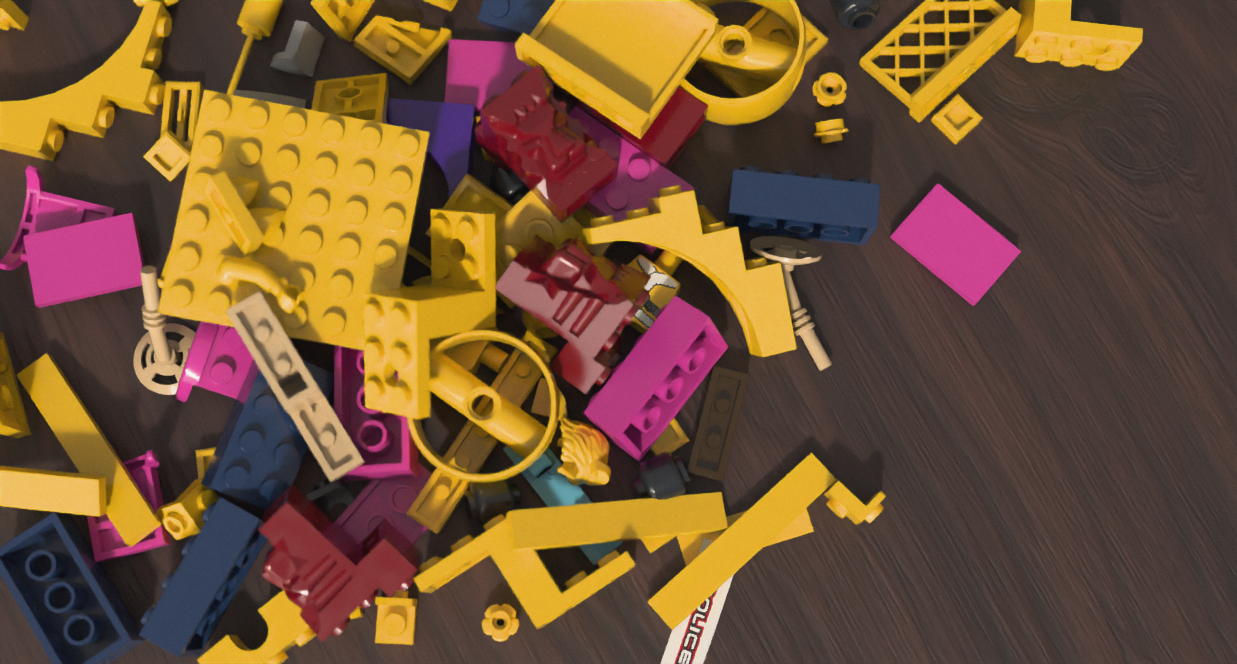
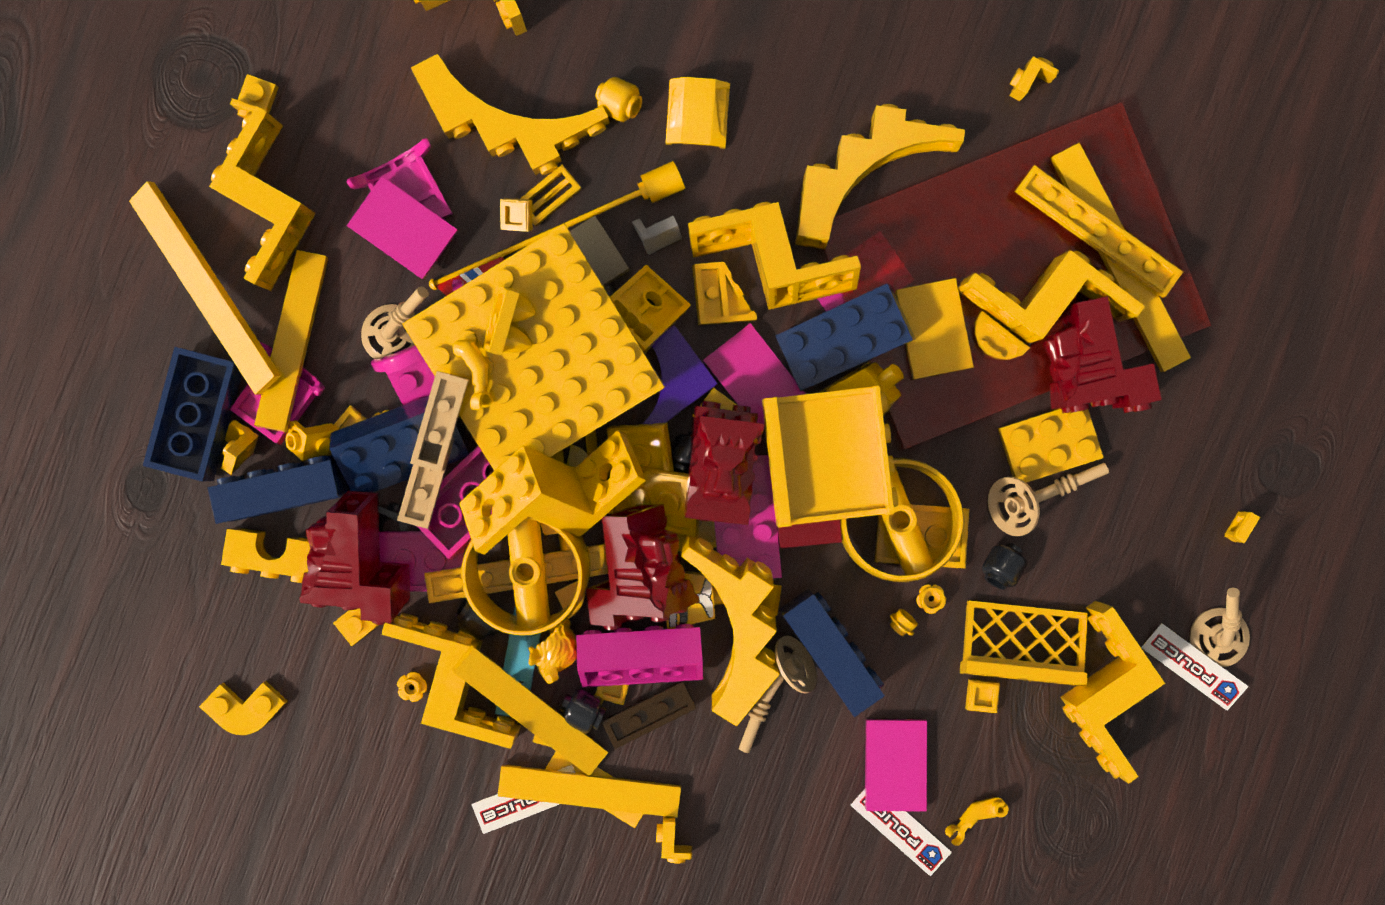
camera: 50 degrees right, 10 degrees up
none -> yellow bracket [221,420,259,475]
none -> white sticker [851,789,952,876]
none -> yellow arm [945,798,1009,846]

